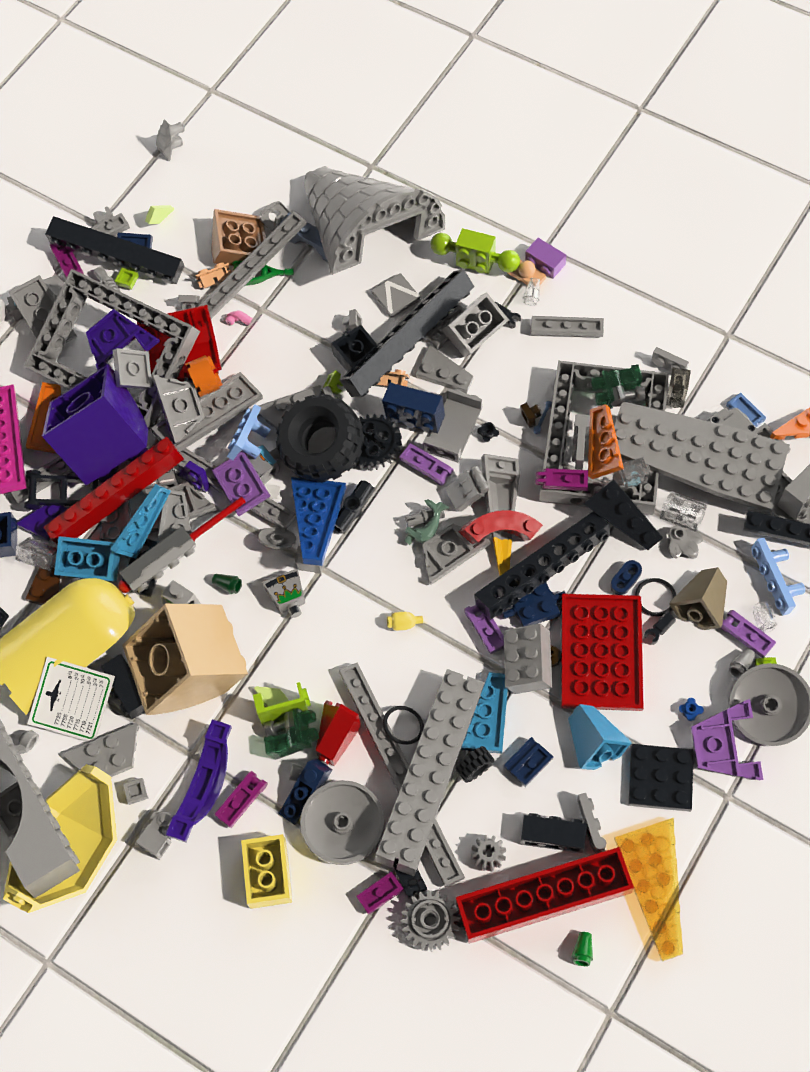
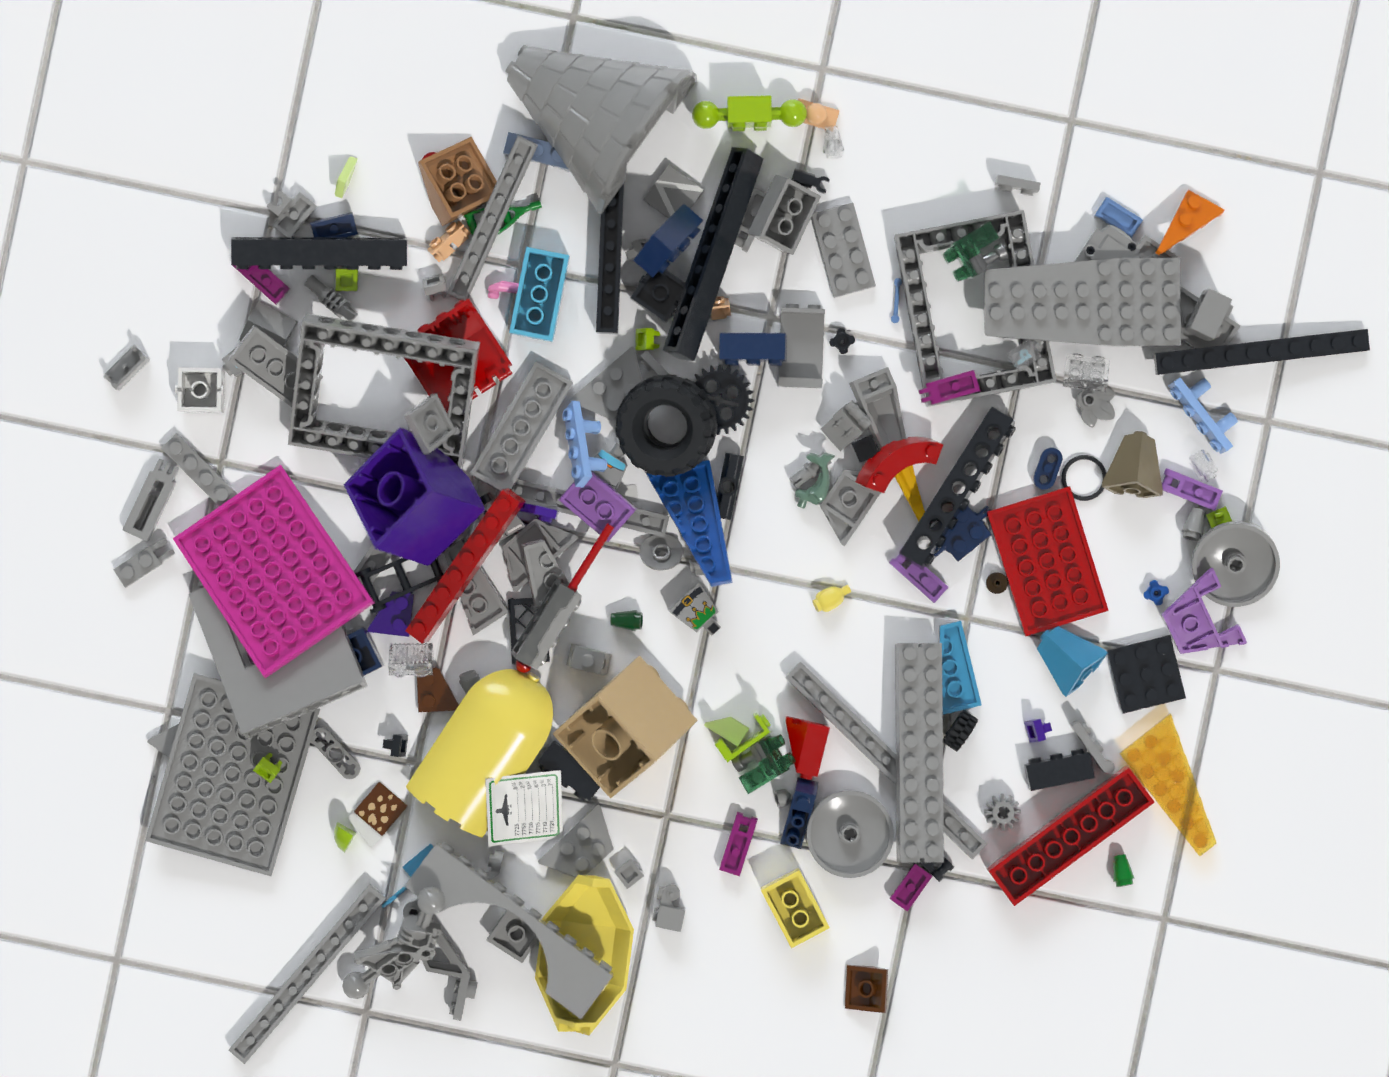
camera: 20 degrees left, 25 degrees up
orange wing [26,382,61,454] -> none
dark azure brick [54,536,120,582] -> none
dark purple wing [86,309,160,371] -> none
dark azure wing [110,484,171,559] -> none
light grey wing [152,375,205,444] -> none
light grey connector [156,119,185,161] -> none
dark purple piece [166,719,232,843] -> none
orange brick [185,355,223,398] -> none
light grey piece [259,201,291,231] -> none
black tyre [383,706,424,745] -> none
medium lavender plate [400,443,453,486] -> none
light grey gear [400,890,460,952] -> none
light grey wing [416,345,474,394] -> none
light grey brick [504,624,552,694] -> none
dark blue plate [504,737,554,788] -> none
dark brown tile [520,402,541,428] -> none
medium lavender brick [525,237,567,279] -> none
light grey plate [531,315,604,337] -> none
light grey plate [572,414,590,470] -> none
black wing [583,478,663,550] -> none
orange wing [588,404,624,479] -> none
black bar [644,612,676,645] -> none
clear smoke brick [666,367,691,408] -> none
none -> medium azure brick [509,247,570,342]
none -> black brick [596,183,624,335]
none -> dark blue brick [633,204,704,277]
none -> light grey plate [812,202,876,298]
none -> reddish brown slope [845,965,888,1013]
none -> black plate [851,435,879,463]
none -> dark purple tile [1024,719,1052,743]

